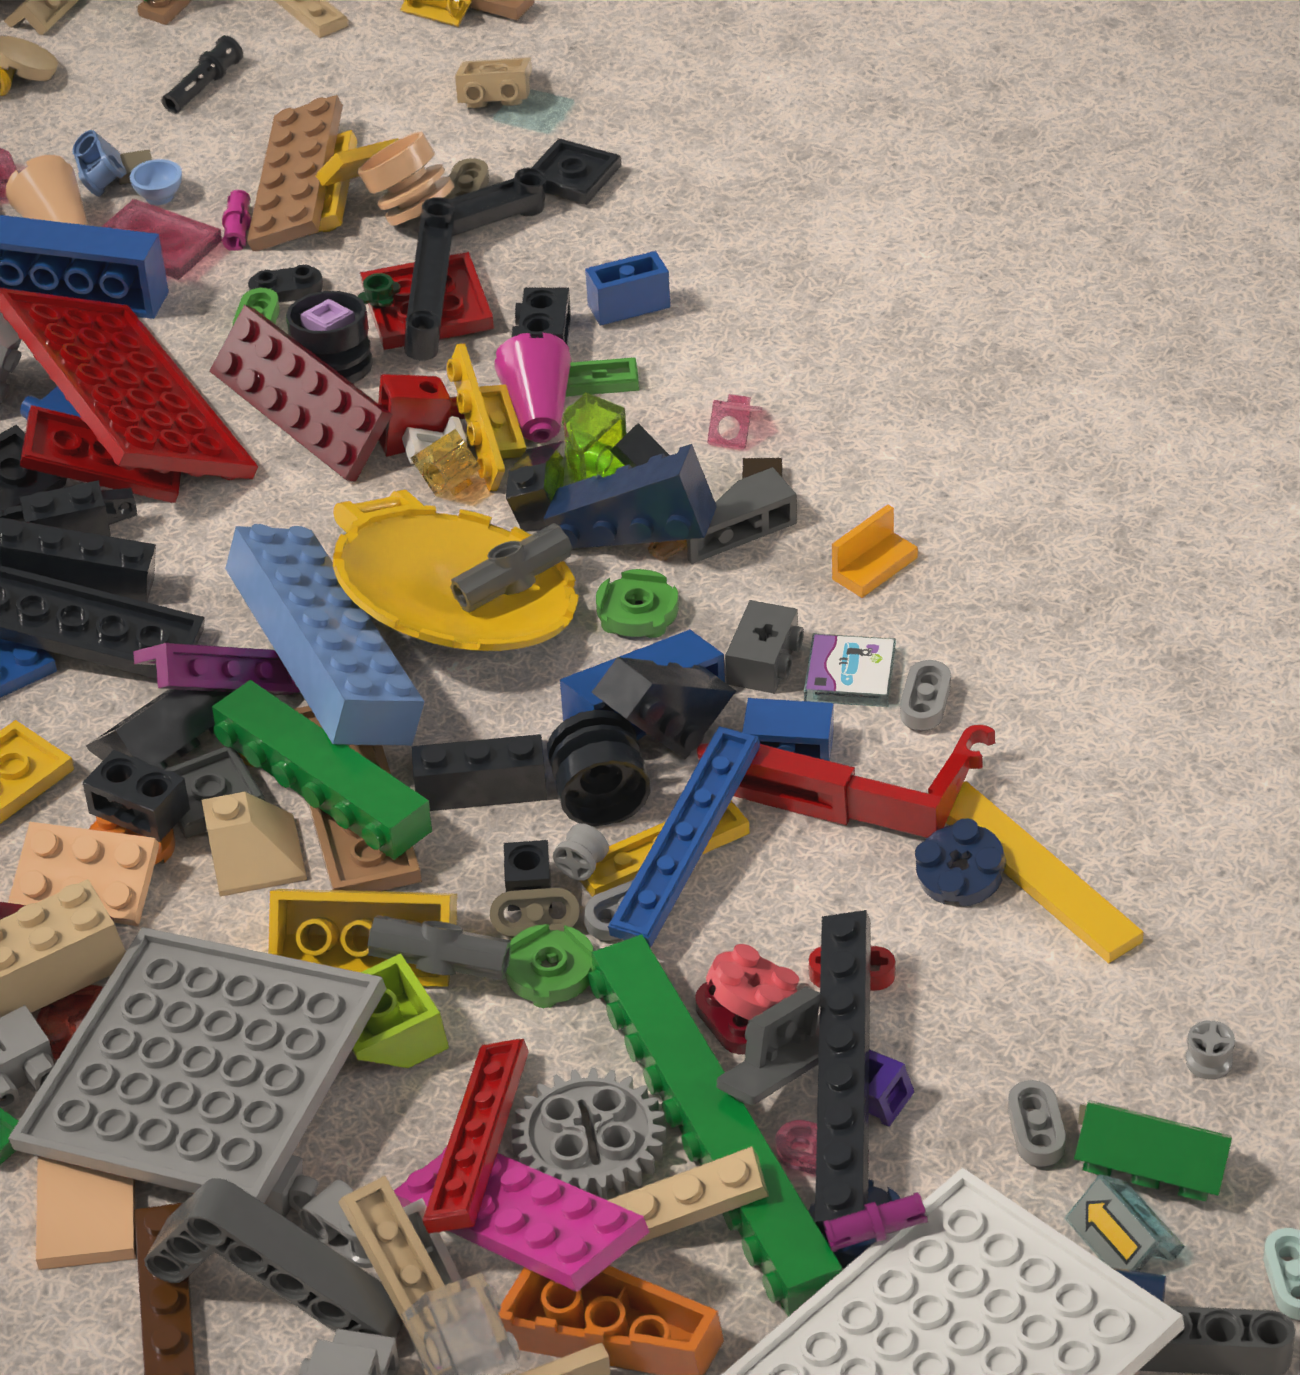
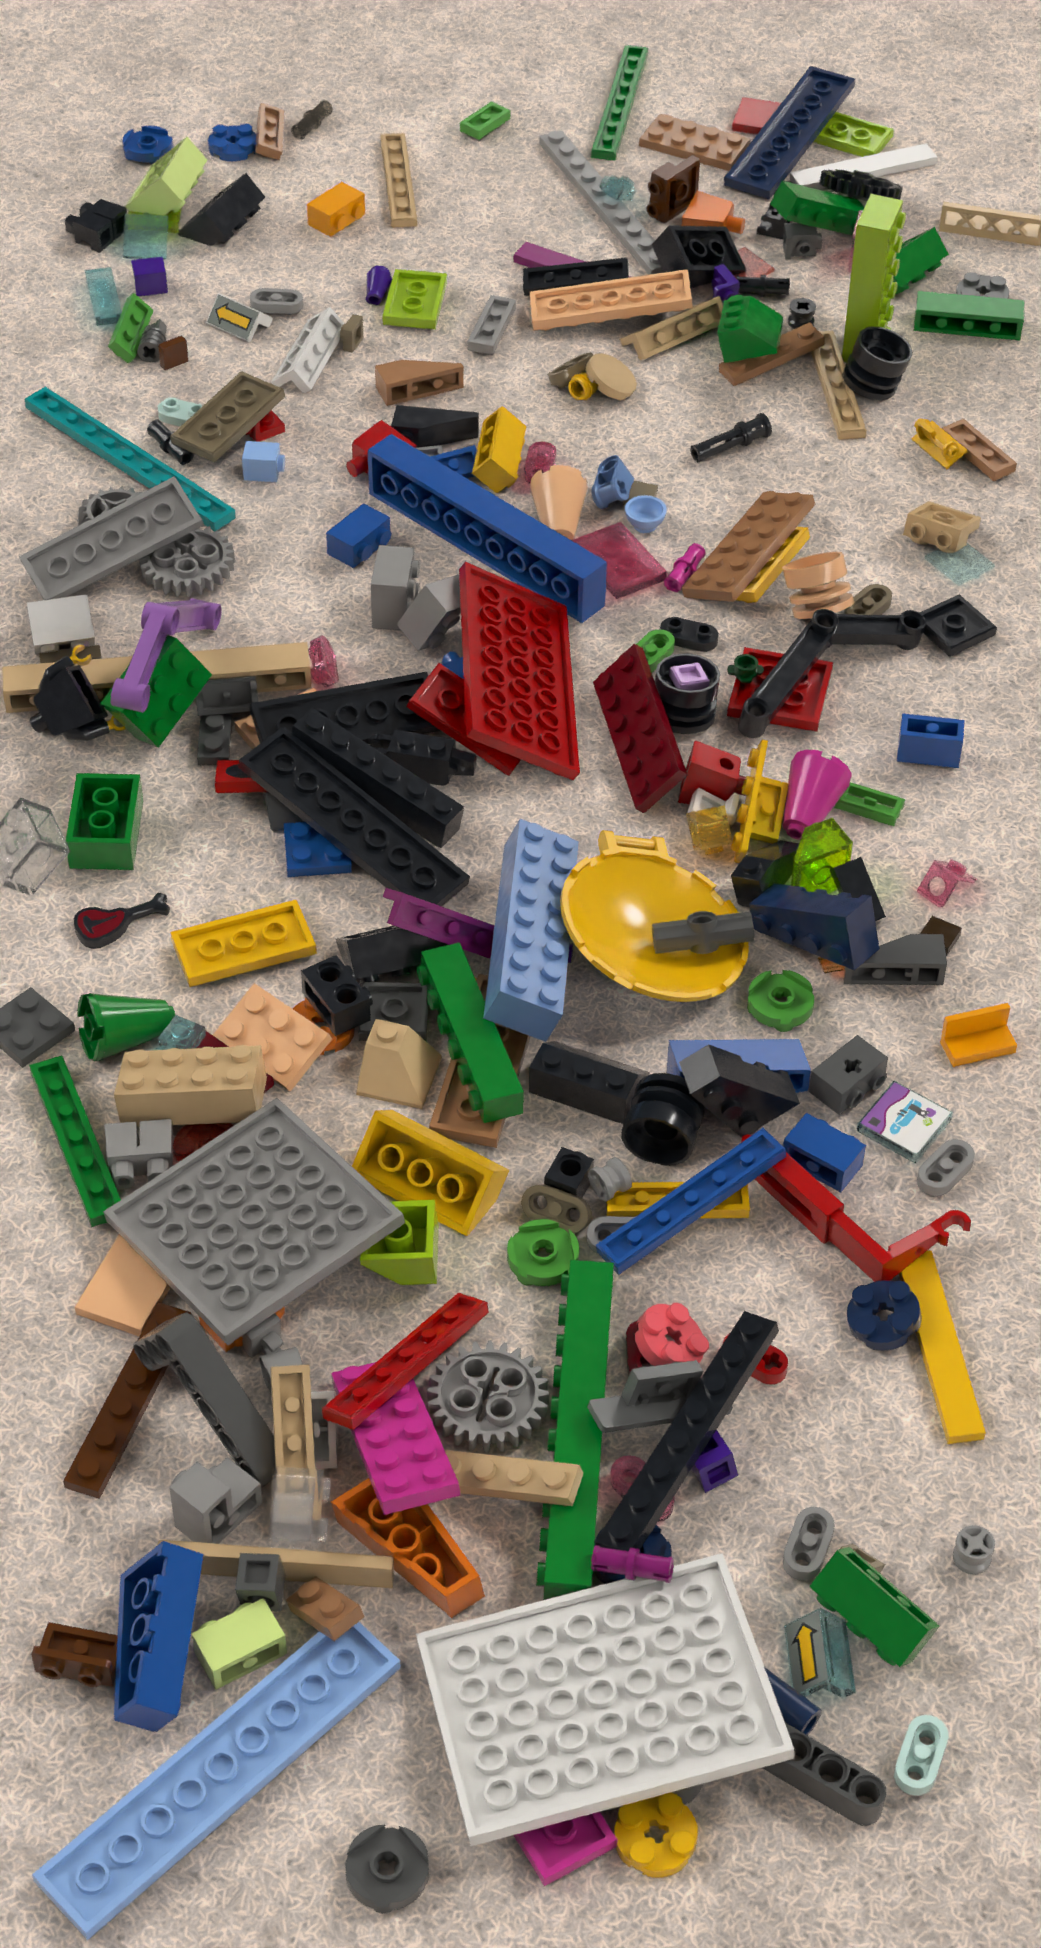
camera: 25 degrees right, 5 degrees up
yellow tile [316,138,399,186] -> none
dark grey piece [368,915,511,981] -> none
black brick [512,287,571,346] -> none

